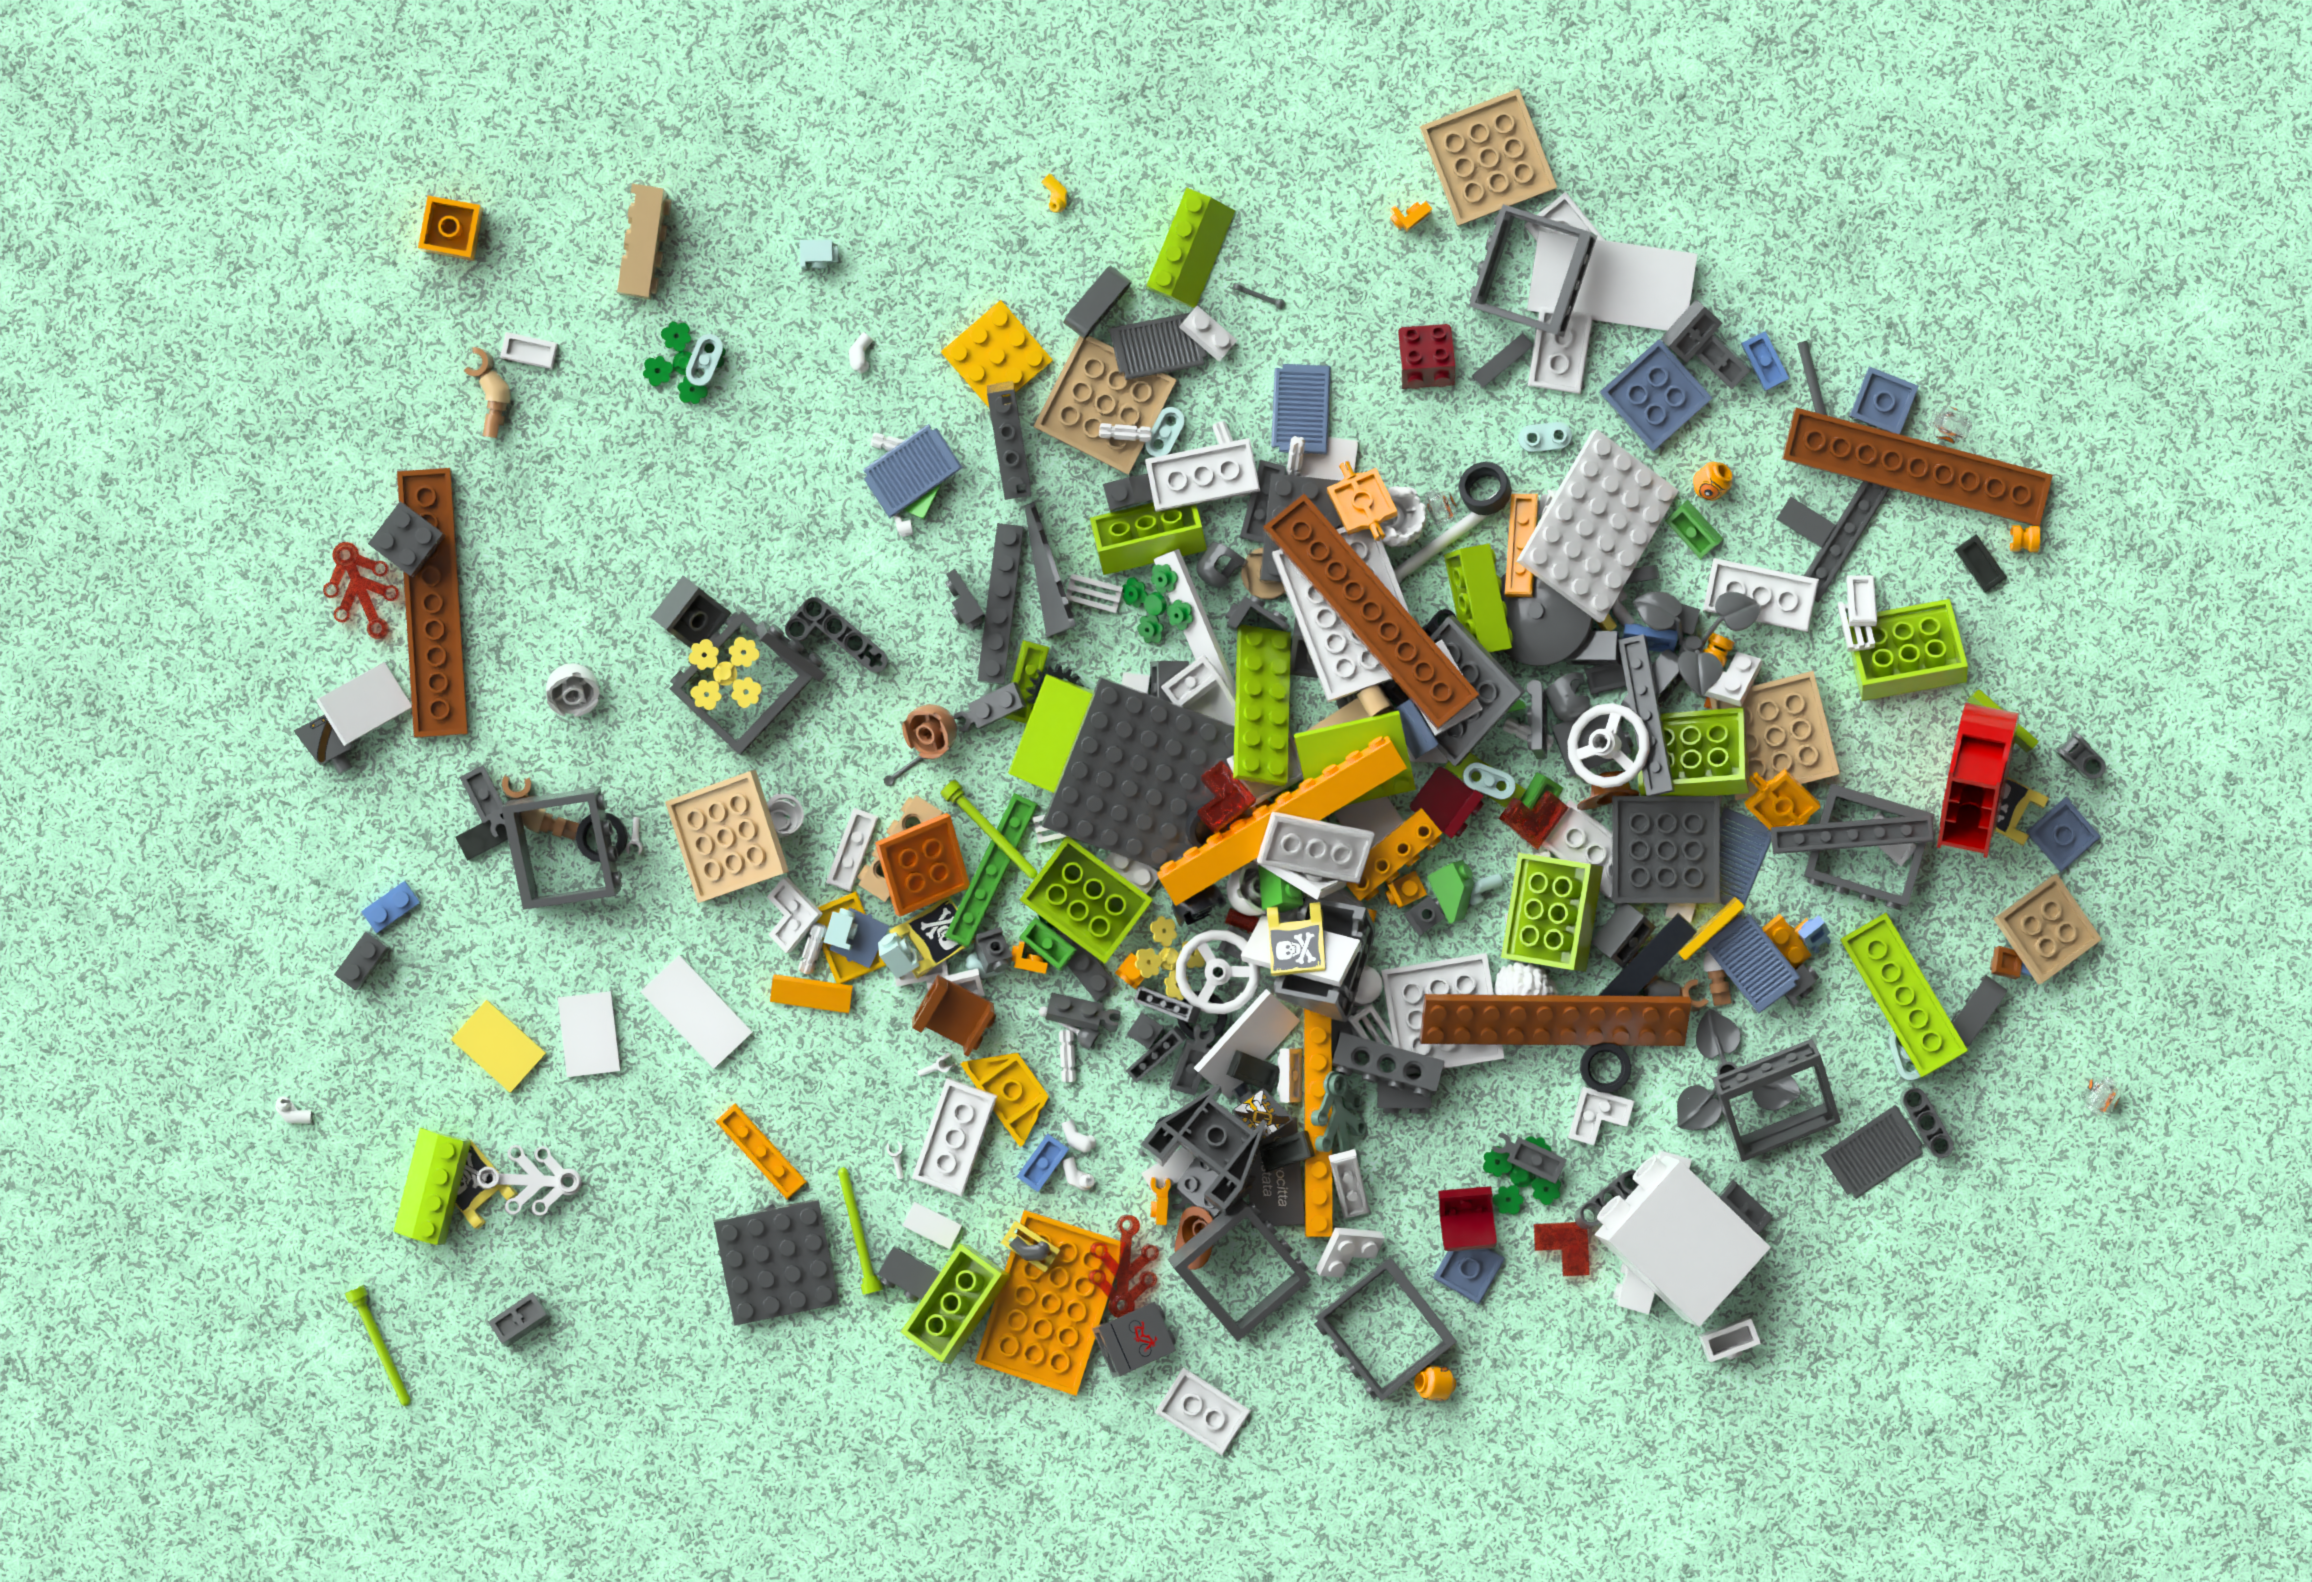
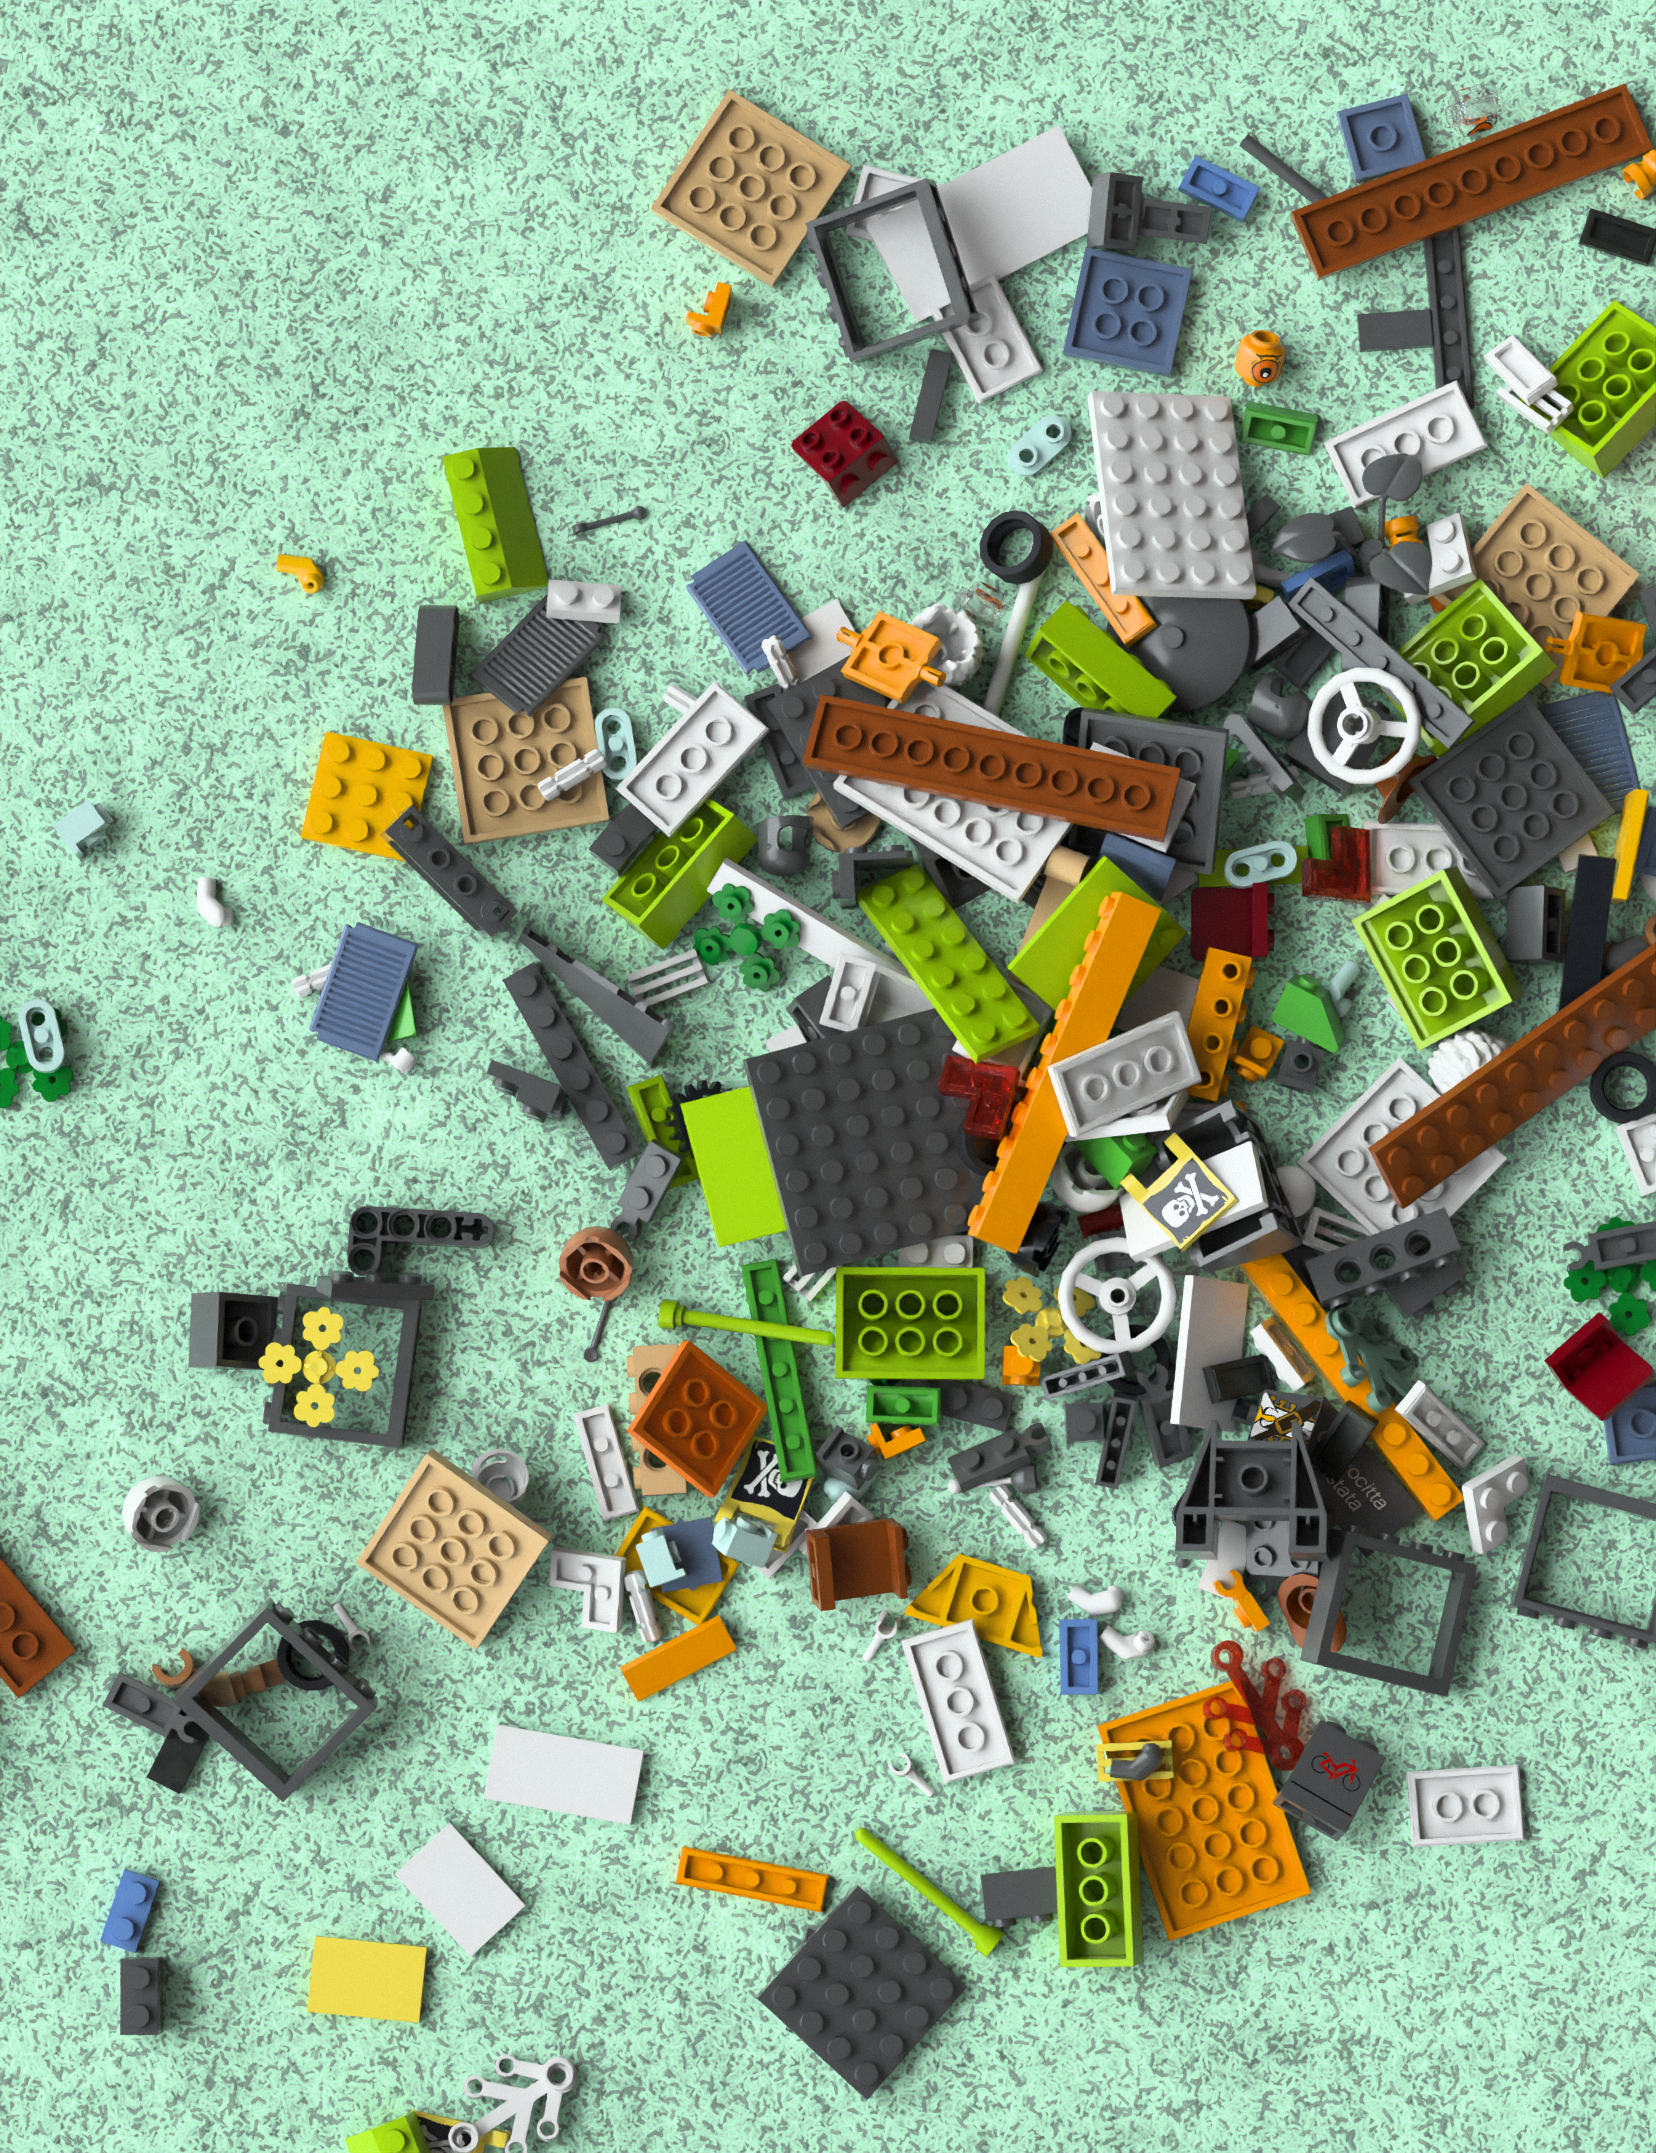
camera: 30 degrees left, 5 degrees down
white tile [902,1201,962,1249] -> none

